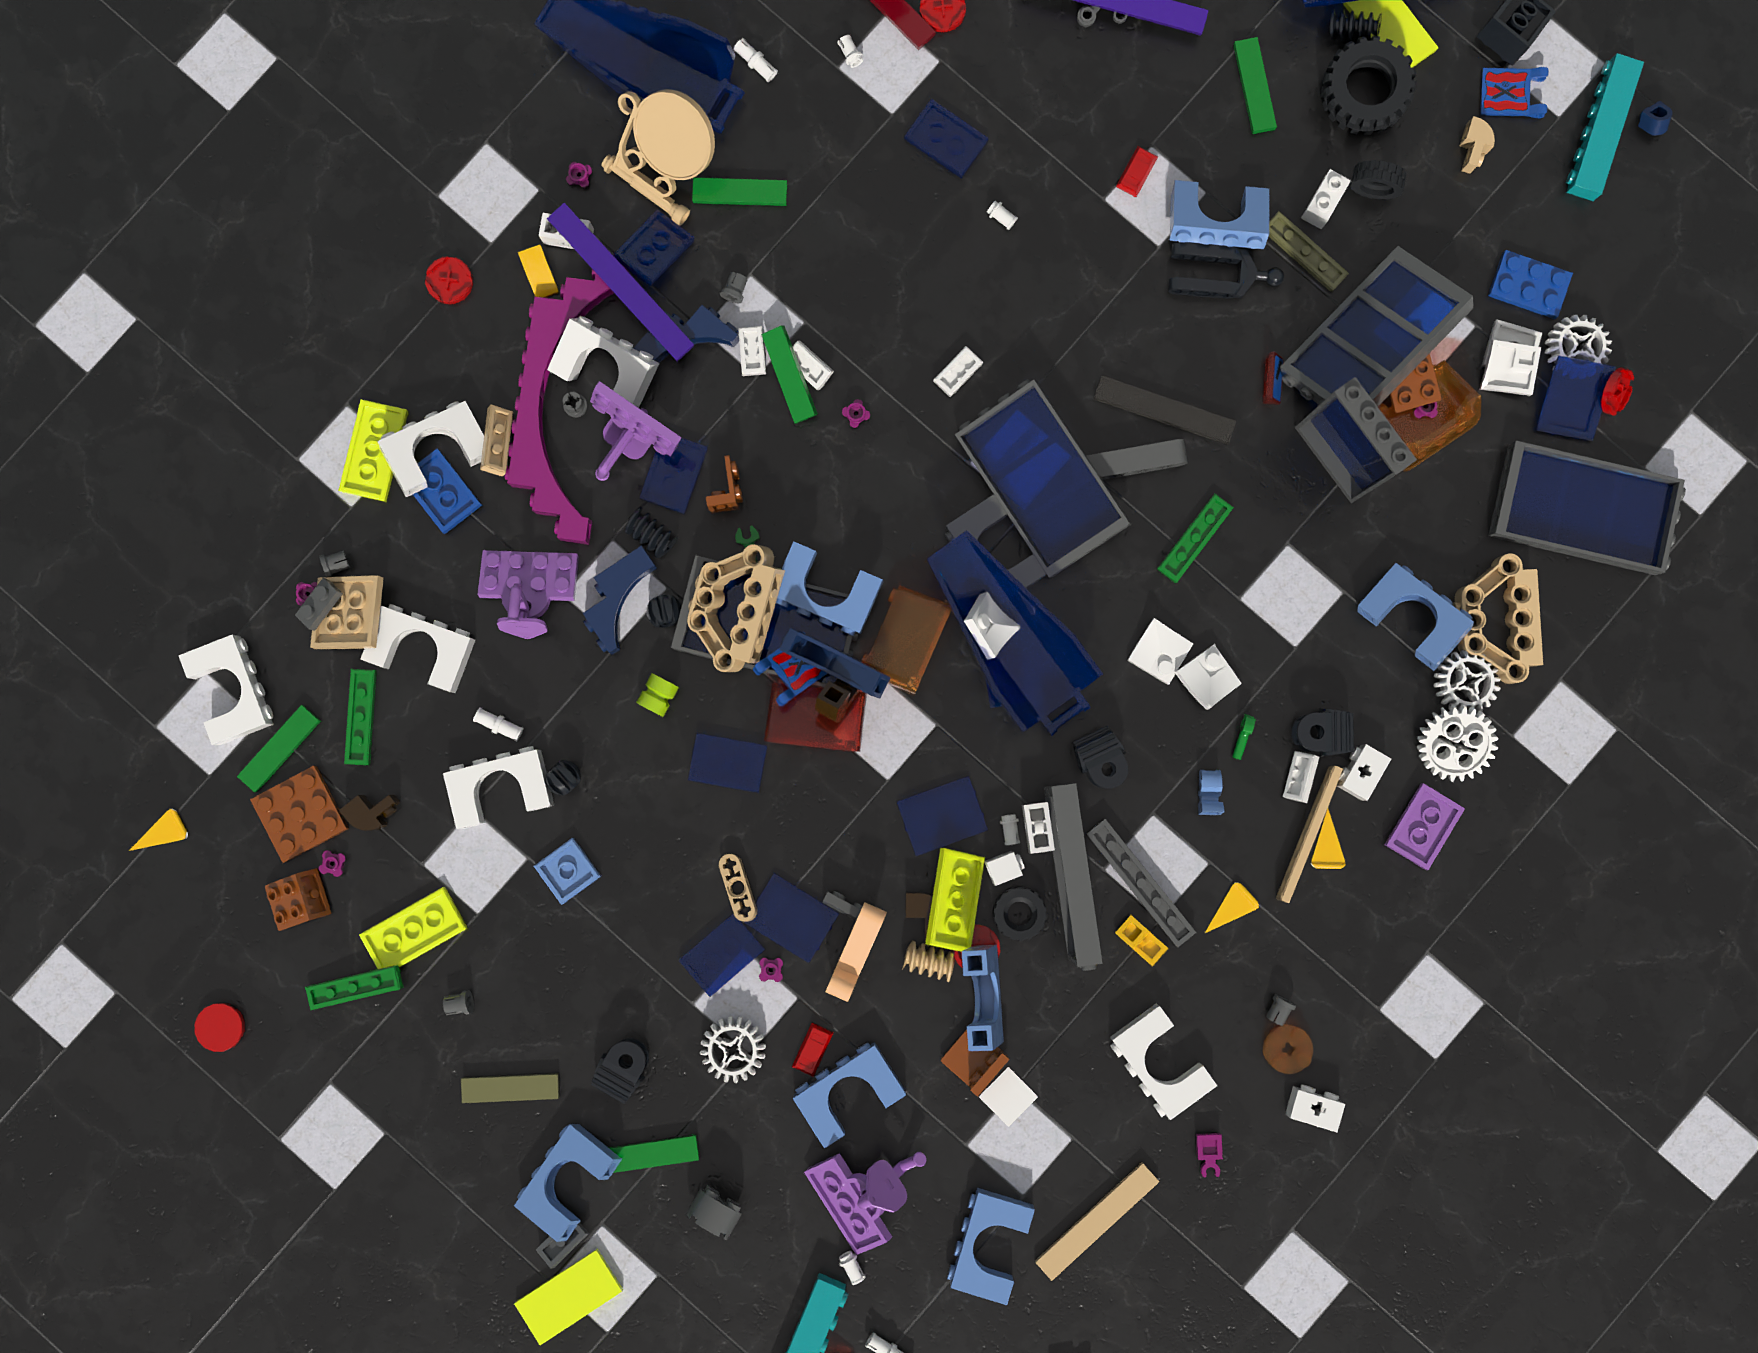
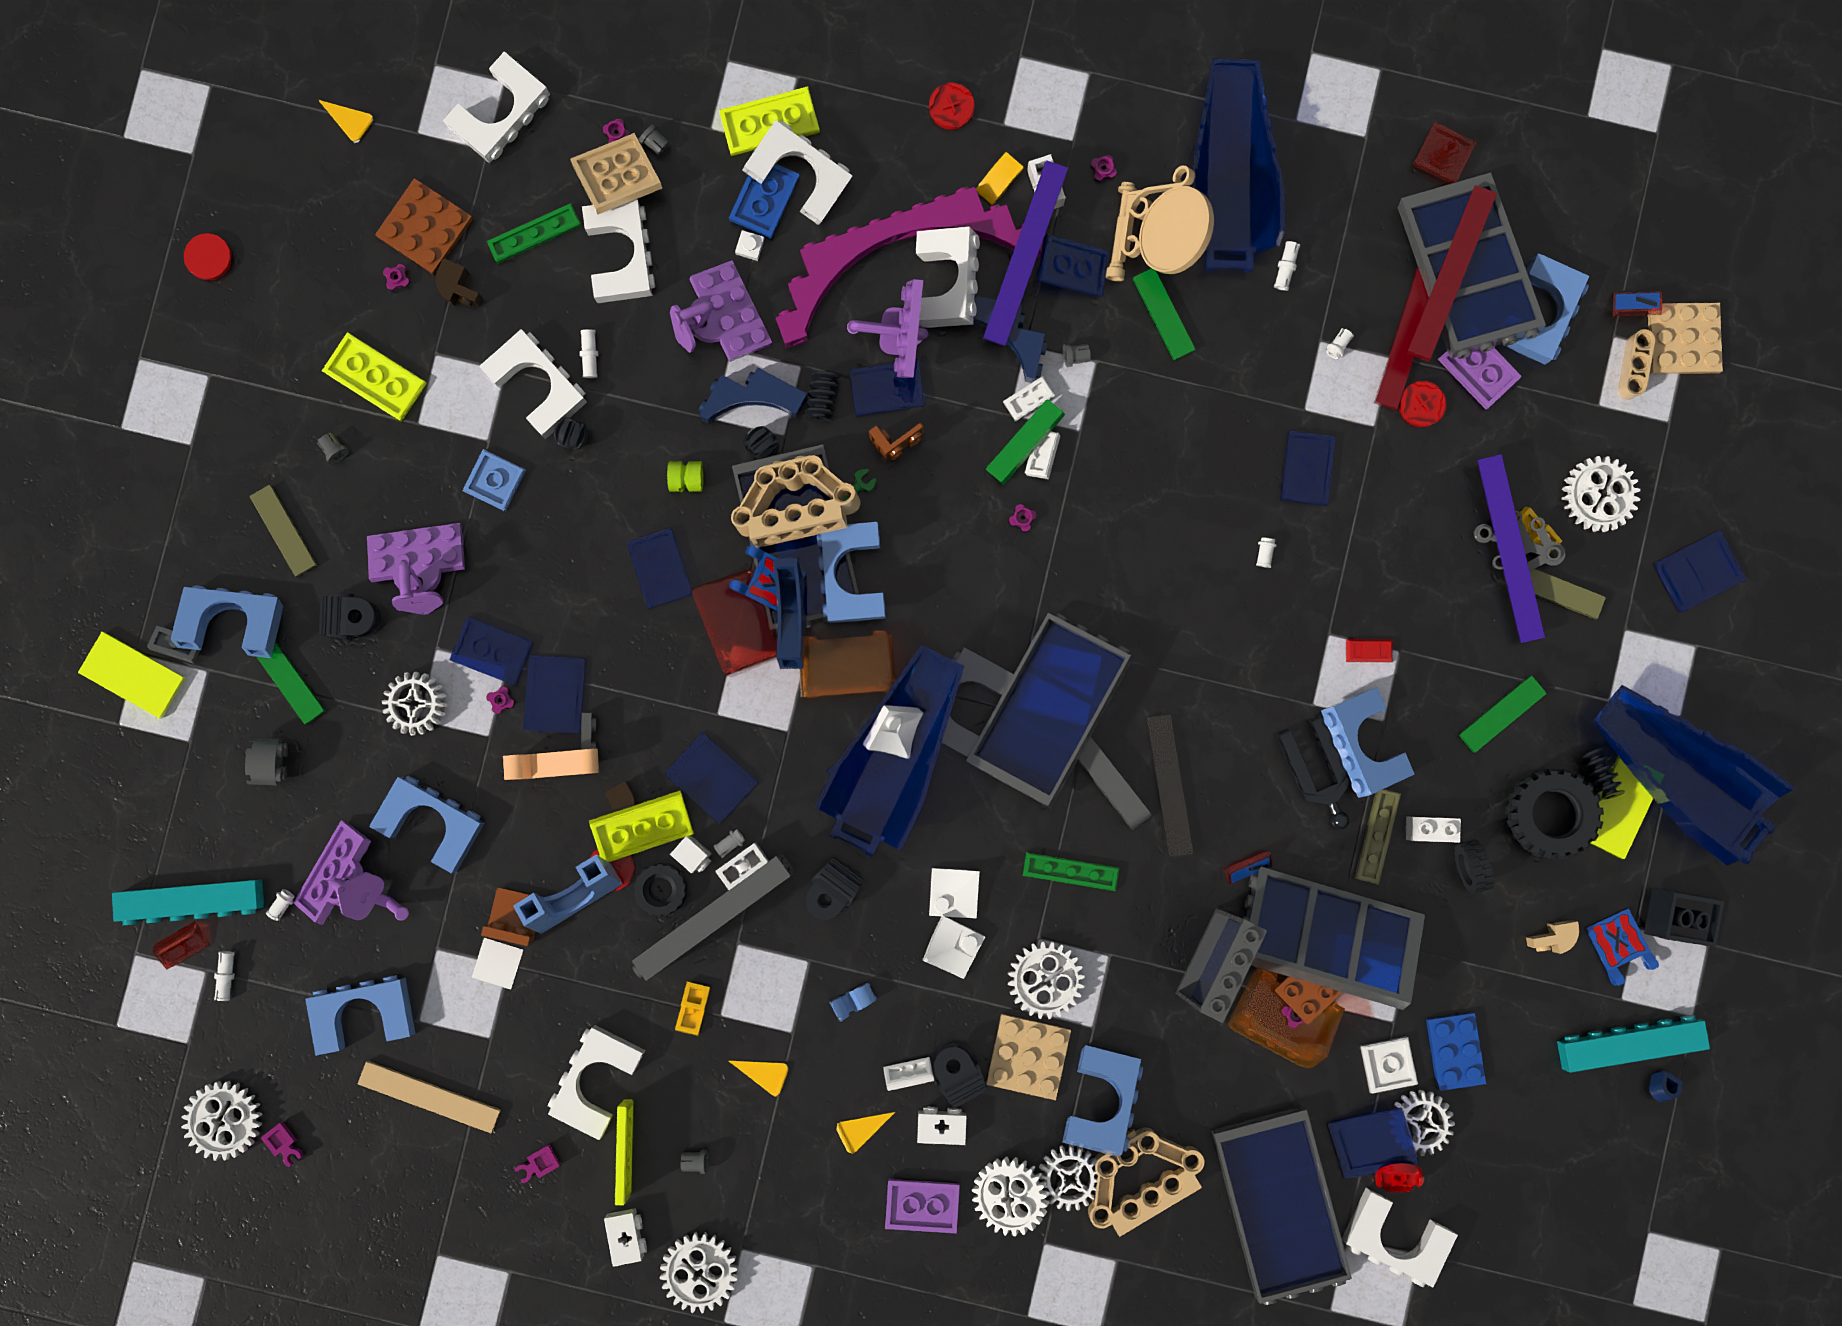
camera: 50 degrees right, 0 degrees up
green tile [237,705,321,792] -> none
dark orange bracket [265,868,331,931] -> none
dark grey plate [295,578,343,631] -> none
green tile [305,965,404,1010] -> none
tan tile [480,404,513,477] -> none
dark grey bush [563,392,588,418] -> none
tan beam [719,854,757,922] -> none
red tile [792,1023,834,1077] -> none
dark brown brick [815,678,859,723] -> none
tan piece [902,941,955,982] -> none
white plate [933,346,983,397] -> none
dark grey plate [1086,819,1197,948] -> none
green bar [1232,714,1256,760] -> none
clear orange plate [1263,1024,1313,1074] -> none
tan tile [1276,766,1343,903] -> none
white plate [1479,340,1541,396] -> none
none -> medium lavender plate [367,523,465,615]
none -> neon yellow tile [615,1099,633,1205]
none -> white gear [660,1232,738,1313]
none -> white plate [735,230,765,261]
none -> tan plate [986,1014,1071,1100]
none -> white gear [1007,941,1085,1019]
none -> white arch [1342,1188,1458,1287]

